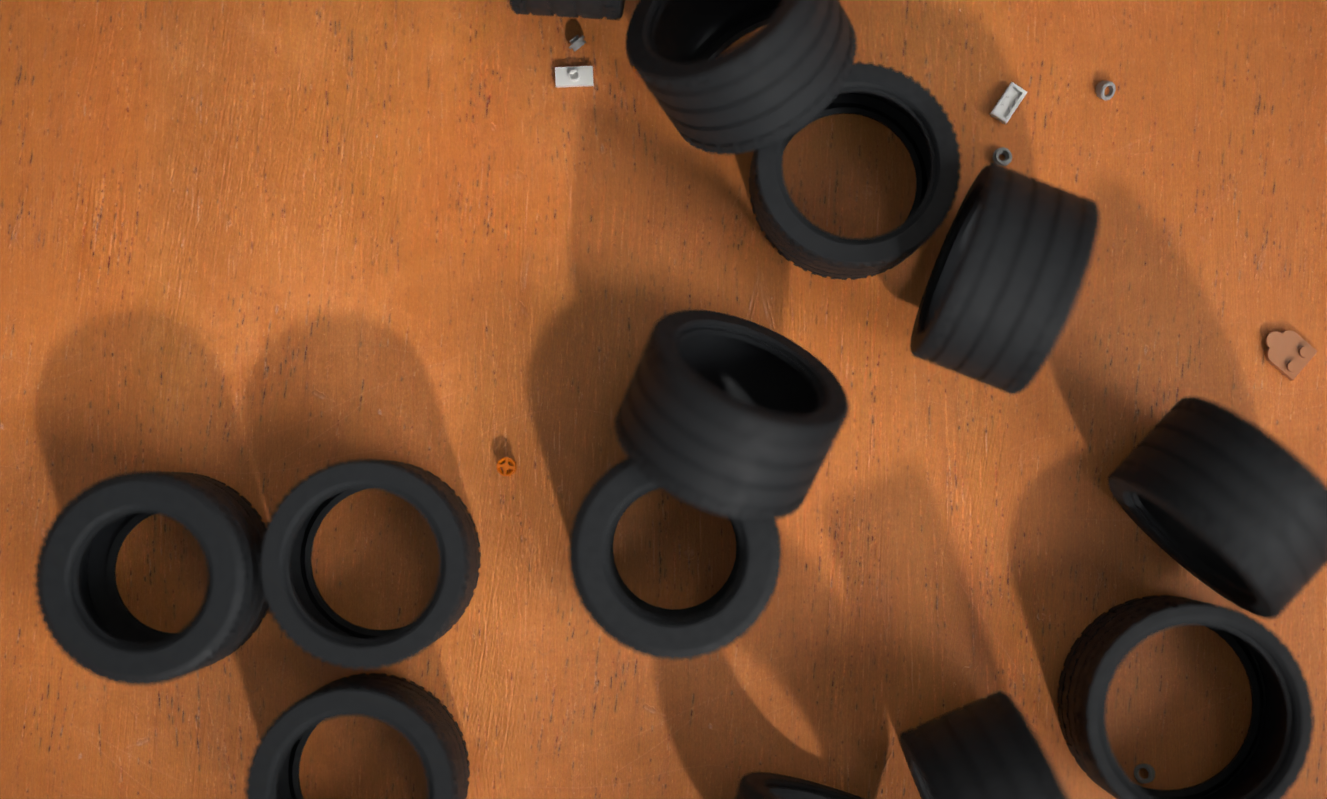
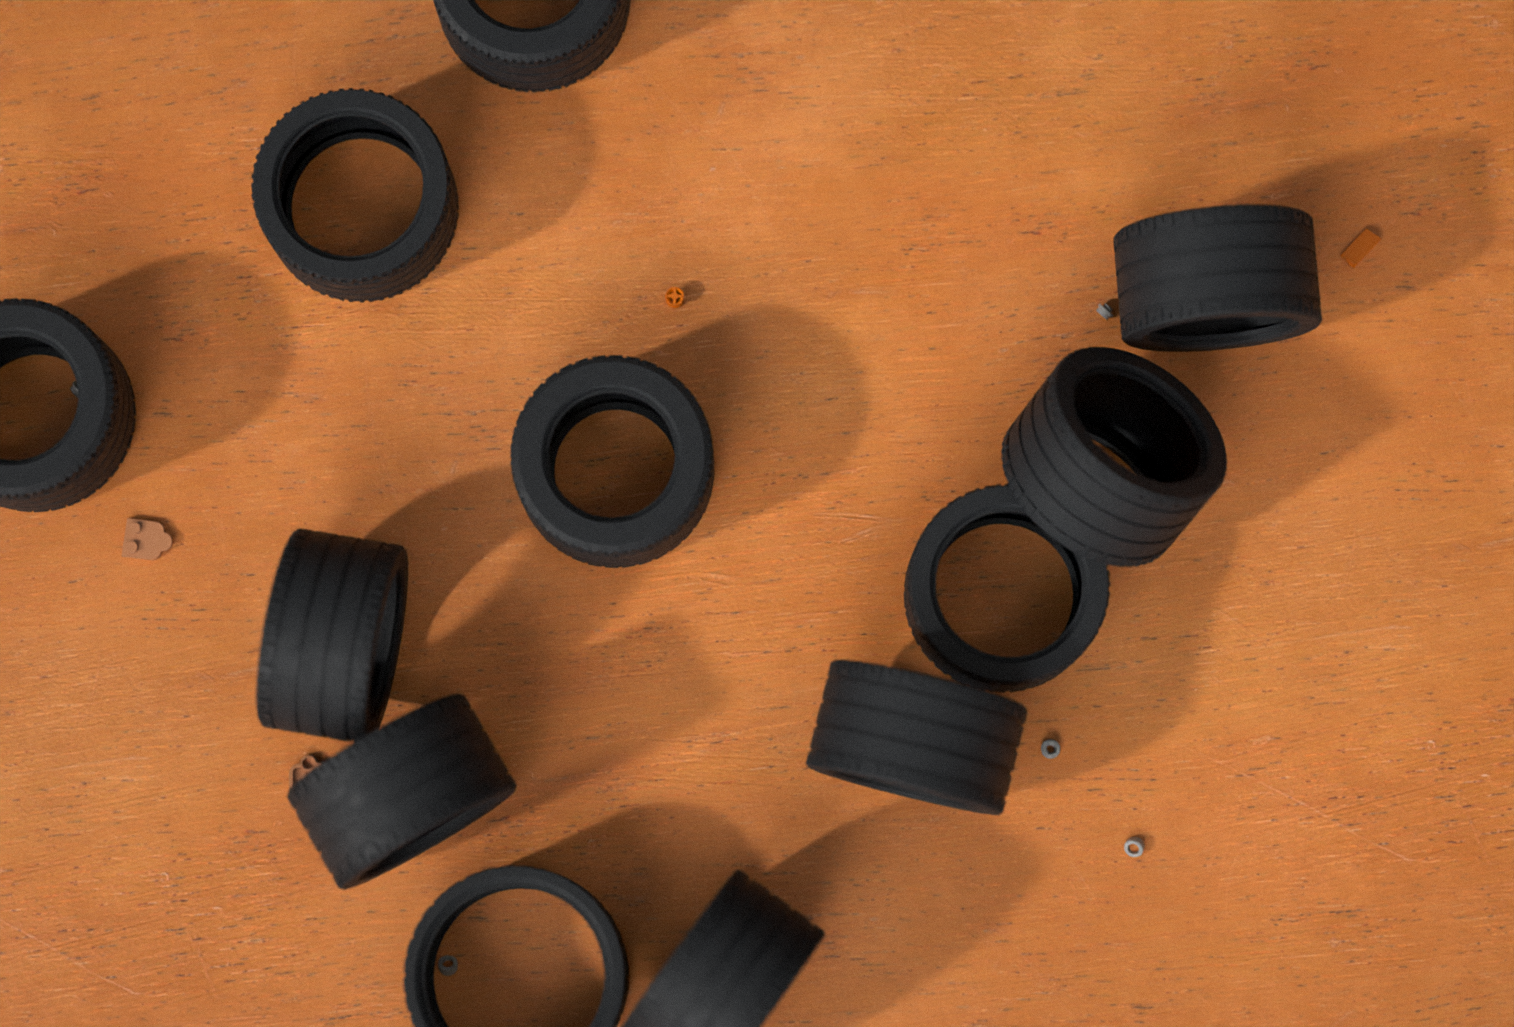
camera: 80 degrees right, 5 degrees down
black tyre [259,459,481,669] -> none
white plate [555,66,594,88] -> none
black tyre [615,310,849,521] -> none
white plate [990,82,1027,125] -> none

